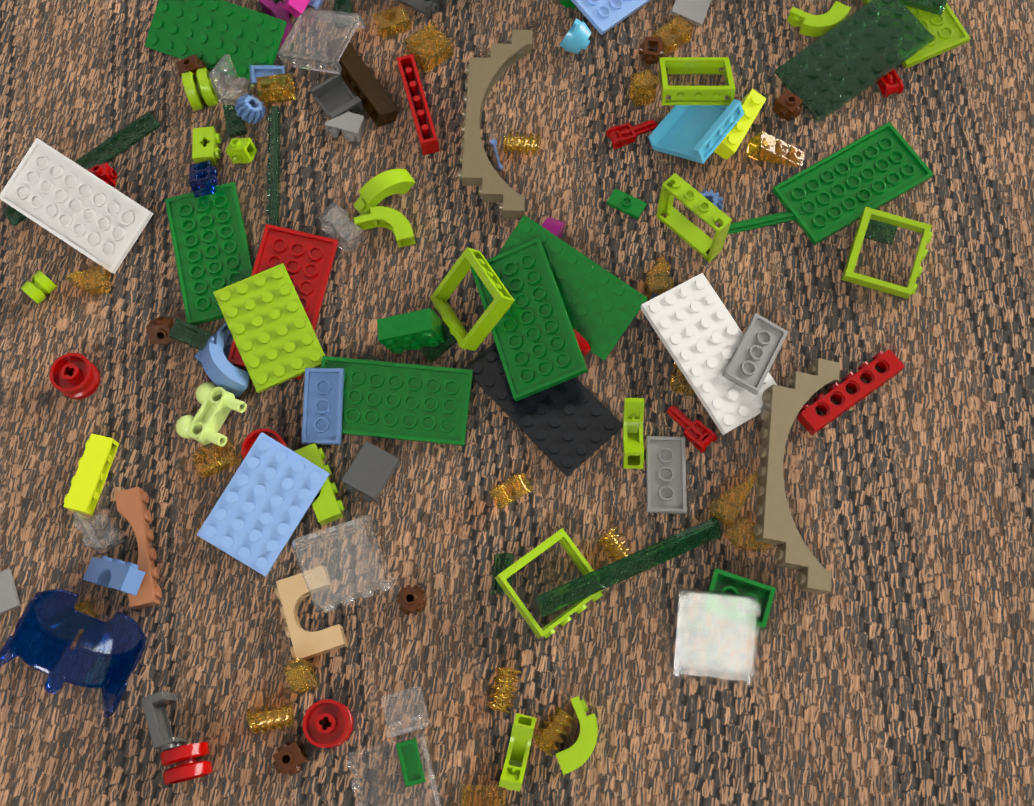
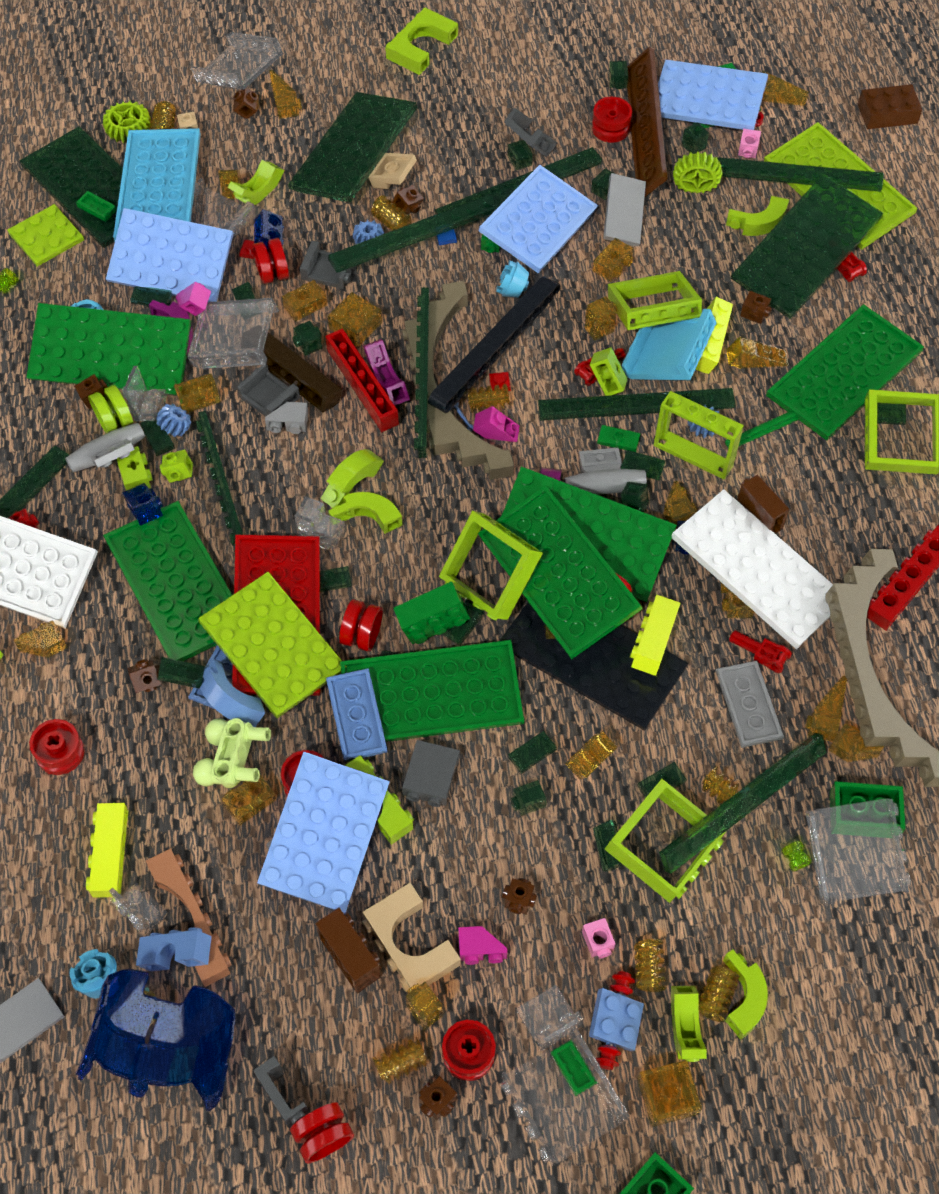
camera: 20 degrees left, 10 degrees down
medium blue tile [249,65,286,83] -> none
clear panel [292,514,397,613] -> none
lime arch [622,398,644,469] -> none
reddish brown brick [639,36,664,64] -> none
light grey tile [722,313,788,395] -> none
none -> light grey plate [65,423,145,472]
none -> medium azure cone [70,949,118,999]
none -> clear green brick [292,321,322,356]
none -> reddish brown brick [315,908,382,994]
none -> clear green plate [320,566,352,592]
none -> red wheel [339,599,383,652]
none -> magenta arch [363,339,410,405]
none -> clear green plate [414,287,429,458]
none -> black beam [428,276,560,413]
none -> dark pink slope [458,926,507,965]
none -> dark pink slope [473,406,520,442]
none -> red plate [489,372,511,393]
none -> clear green plate [508,731,557,774]
none -> clear green brick [510,780,547,816]
none -> clear green plate [538,388,735,421]
none -> light grey plate [564,447,647,495]
none -> bright pink brick [582,918,615,959]
none -> medium blue plate [589,971,644,1070]
none -> lime brick [590,347,628,397]
none -> clear green plate [621,450,665,481]
none -> clear green brick [621,482,649,512]
none -> neon yellow brick [630,595,680,676]
none -> clear green plate [637,762,687,798]
none -> reddish brown brick [737,474,789,534]
none -> clear neon green wheel [781,841,812,872]

